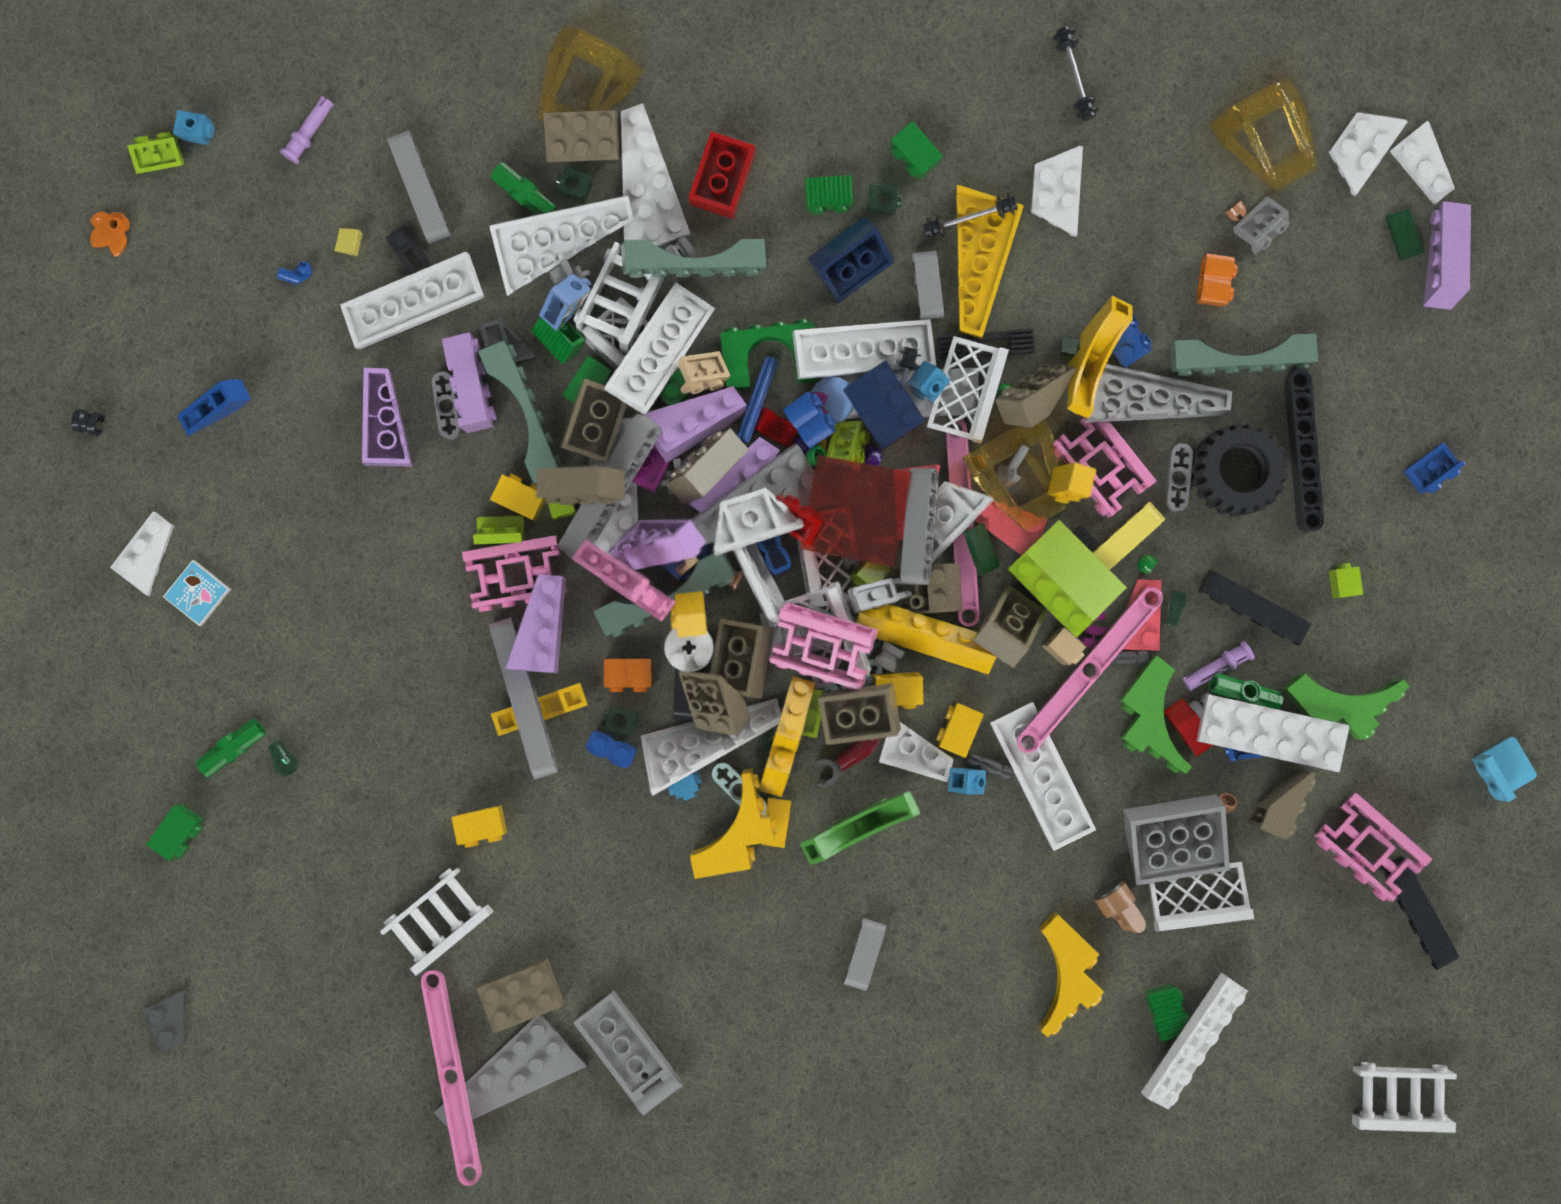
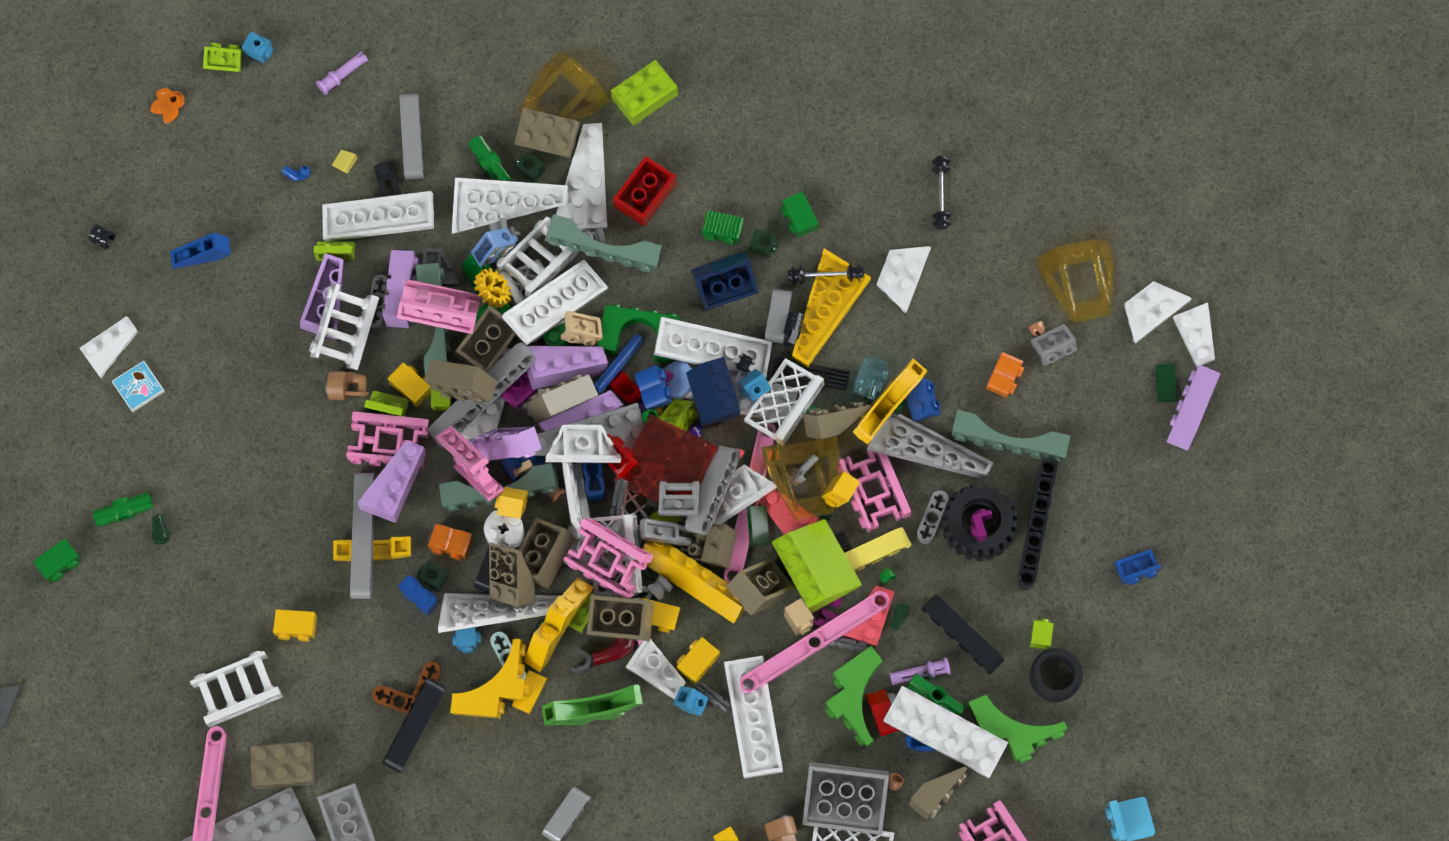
camera: 15 degrees right, 15 degrees down
none -> white fence [309,283,379,370]
none -> lime bracket [314,242,355,261]
none -> medium nougat piece [325,371,369,400]
none -> dark orange beam [372,662,441,714]
none -> black beam [382,677,445,773]
none -> bright pink fence [397,279,481,334]
none -> yellow gear [474,268,512,309]
none -> dark grey axle [610,479,628,516]
none -> lime brick [611,60,678,126]
none -> light grey plate [658,481,700,516]
none -> black hinge [783,311,804,347]
none -> clear light blue brick [853,355,889,399]
none -> magenta bracket [970,509,992,542]
none -> black tyre [1029,648,1083,702]

